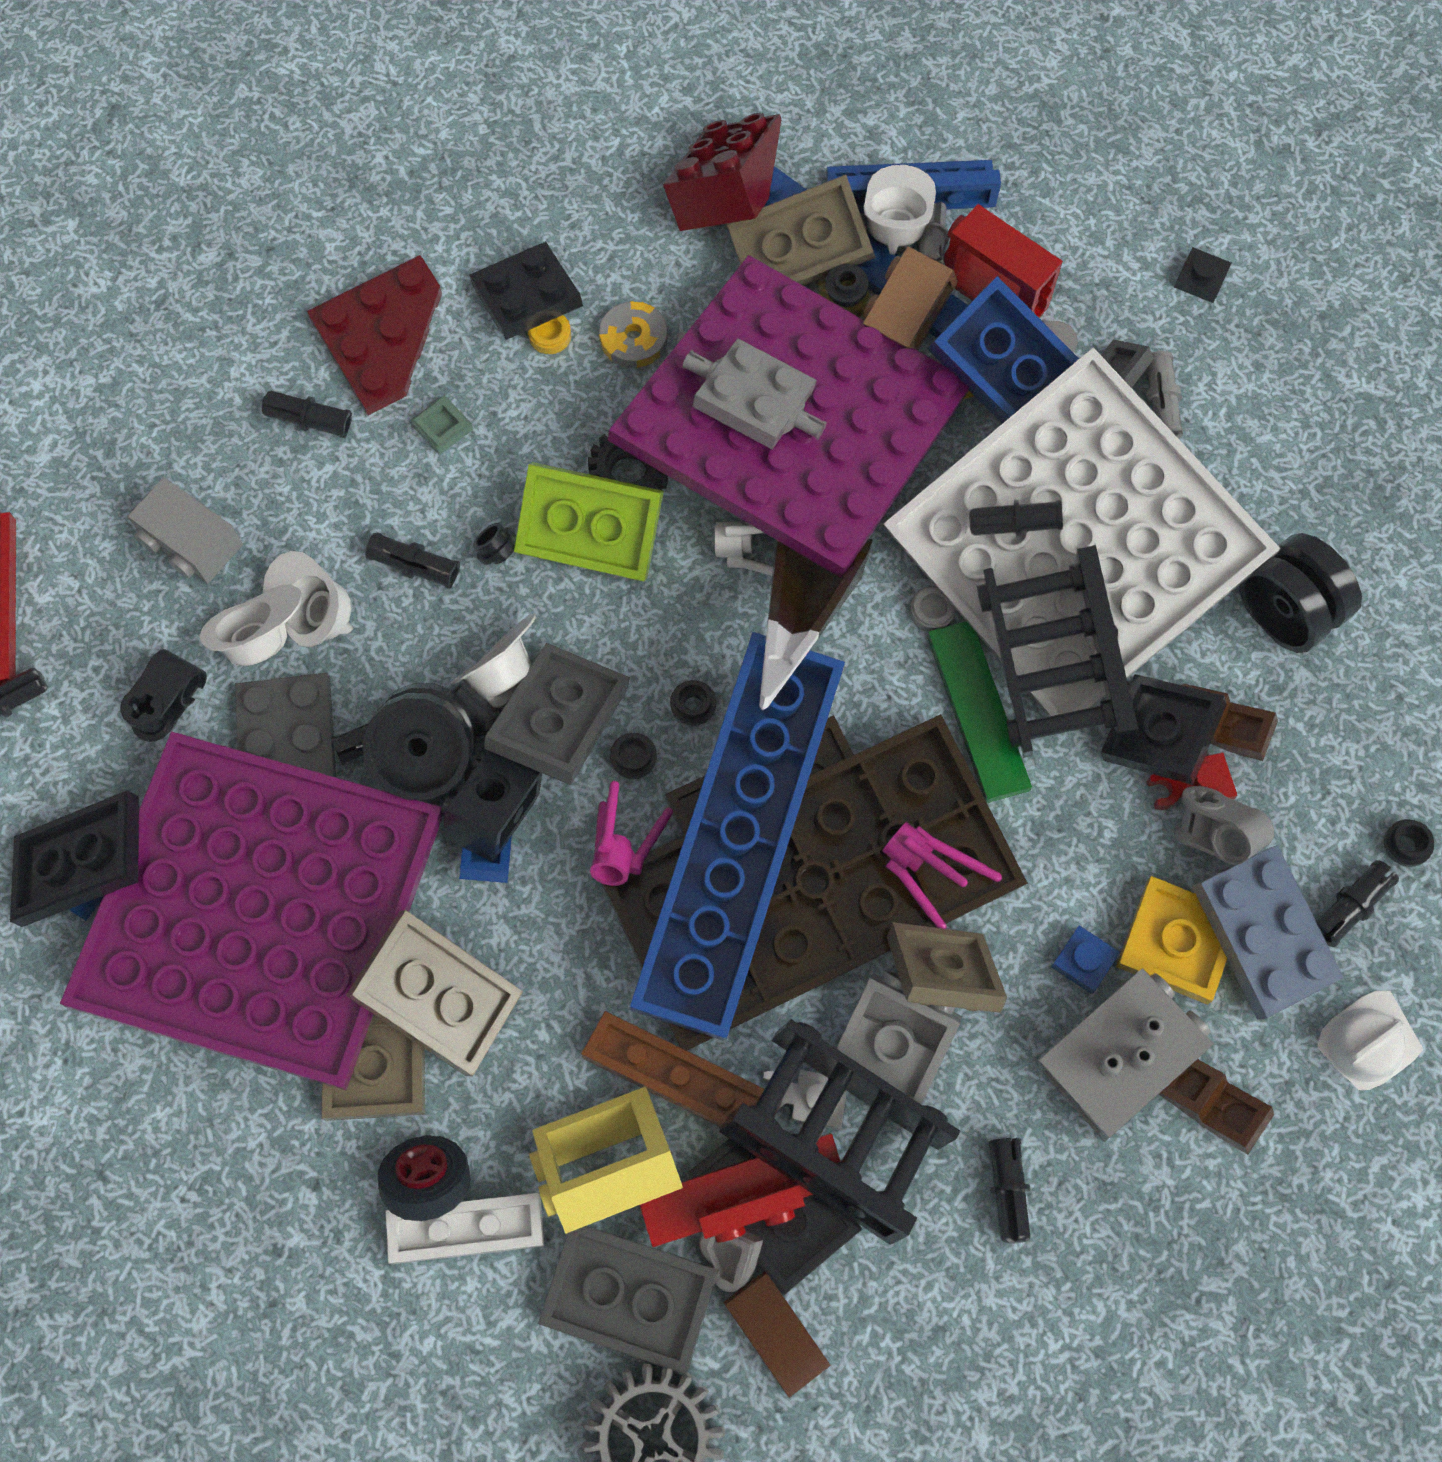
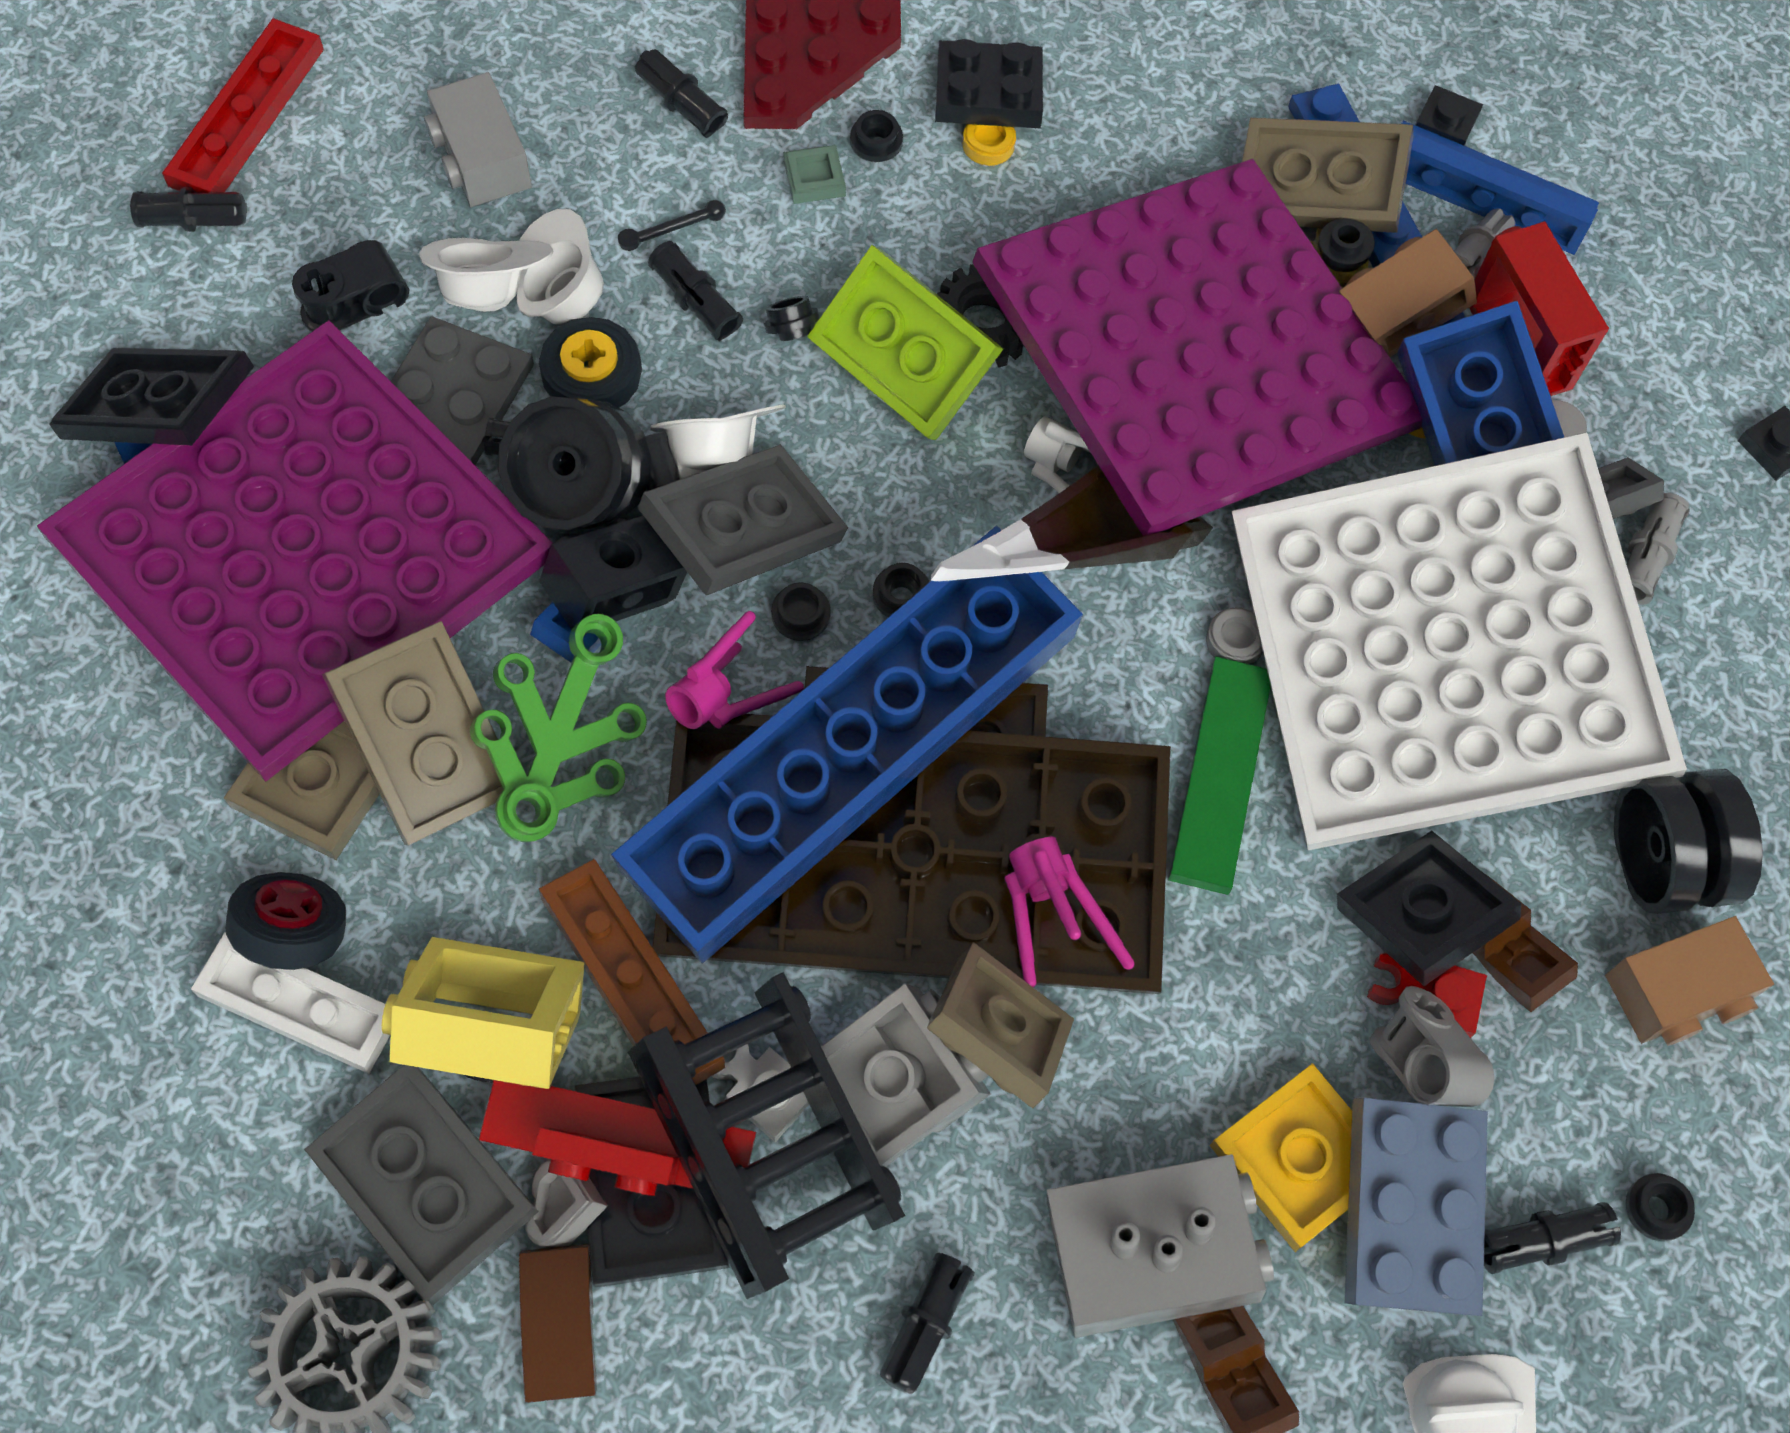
camera: 25 degrees right, 5 degrees down
piece [599,301,668,368] -> none
dark red slope [663,113,782,231] -> none
light grey plate [683,339,827,449] -> none
white piece [864,165,936,255] -> none
black axle [969,500,1063,537] -> none
black fence [976,545,1138,758] -> none
blue plate [1051,925,1120,994] -> none
none -> bright green plant [470,614,647,842]
none -> black wheel [539,317,642,408]
none -> black hinge [618,200,726,251]
none -> black plate [850,110,903,162]
none -> black plate [1416,85,1484,145]
none -> medium nougat brick [1605,916,1775,1046]

